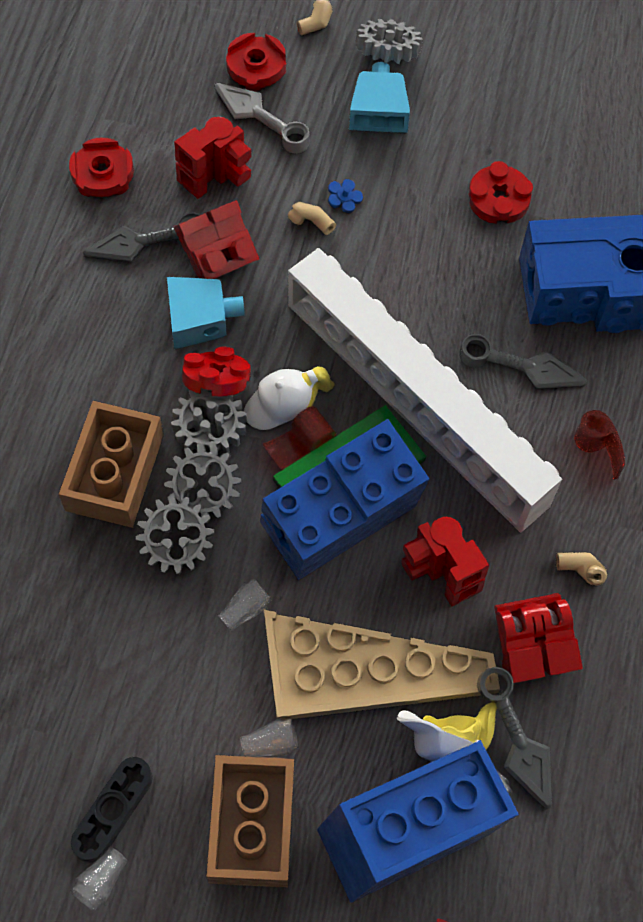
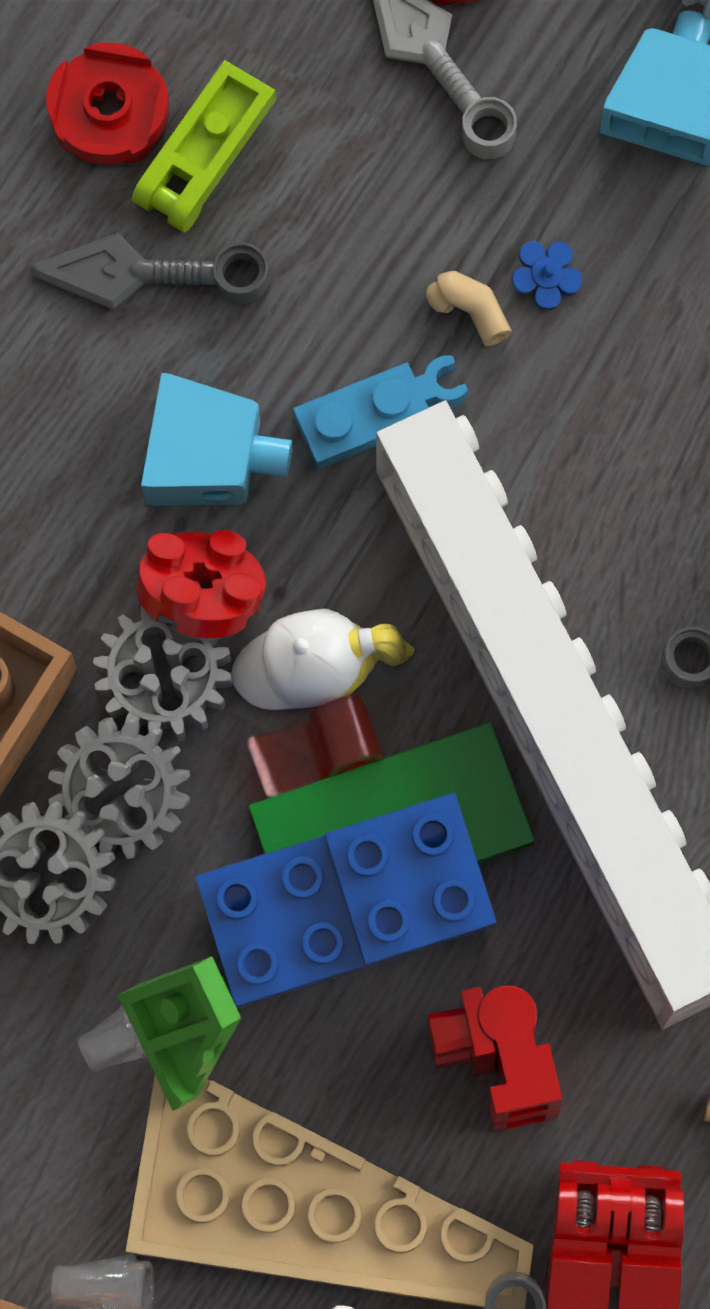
camera: 20 degrees right, 10 degrees up
red hips [173,200,259,279] -> none
red hips [174,117,252,199] -> none
none -> bright green wing [118,956,241,1111]
none -> lime plate [131,60,276,233]
none -> dark azure plate [293,355,468,470]

